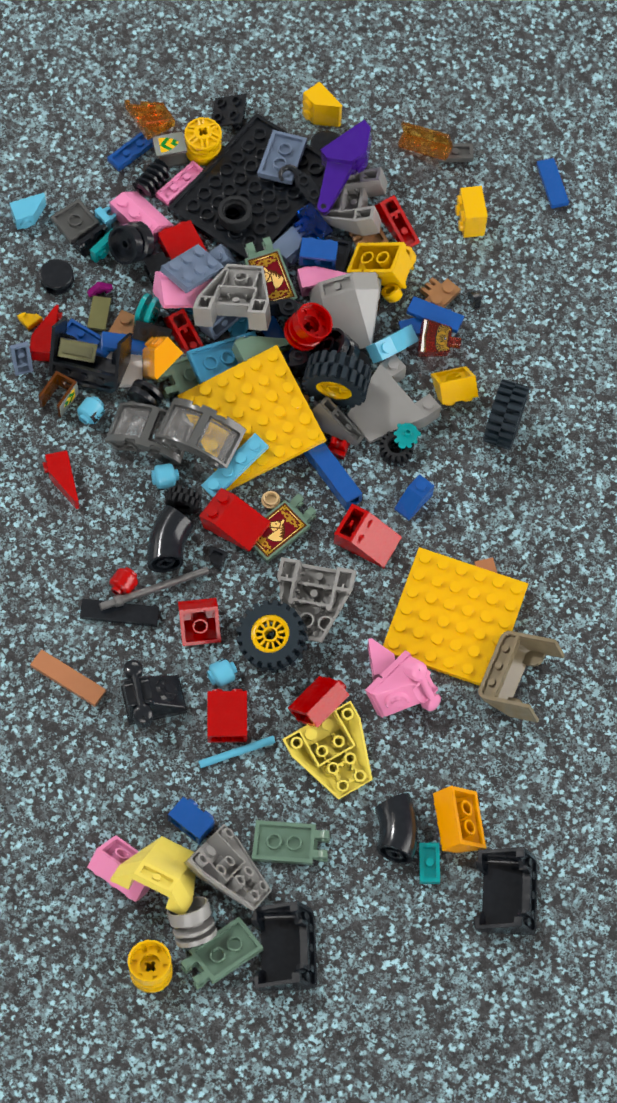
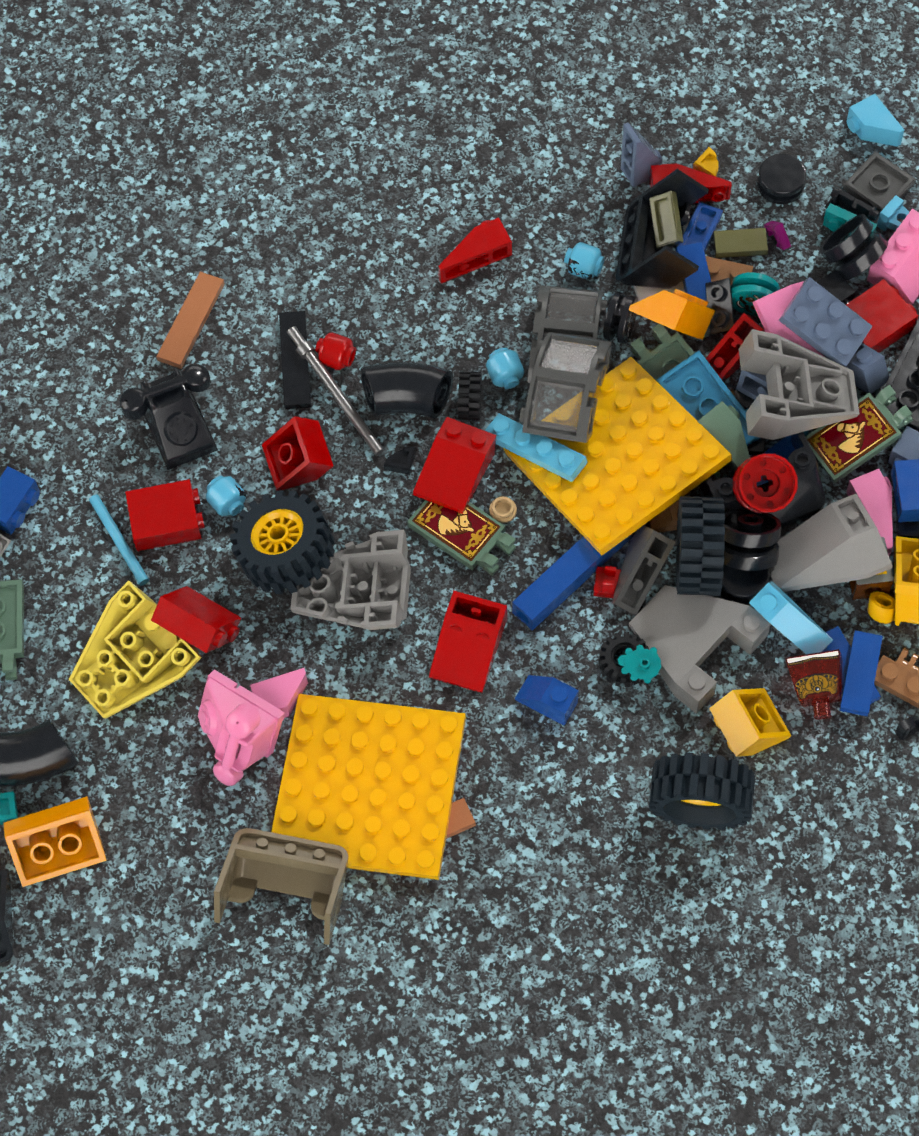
camera: 85 degrees right, 0 degrees up
reddish brown piece [39,371,79,417] -> none

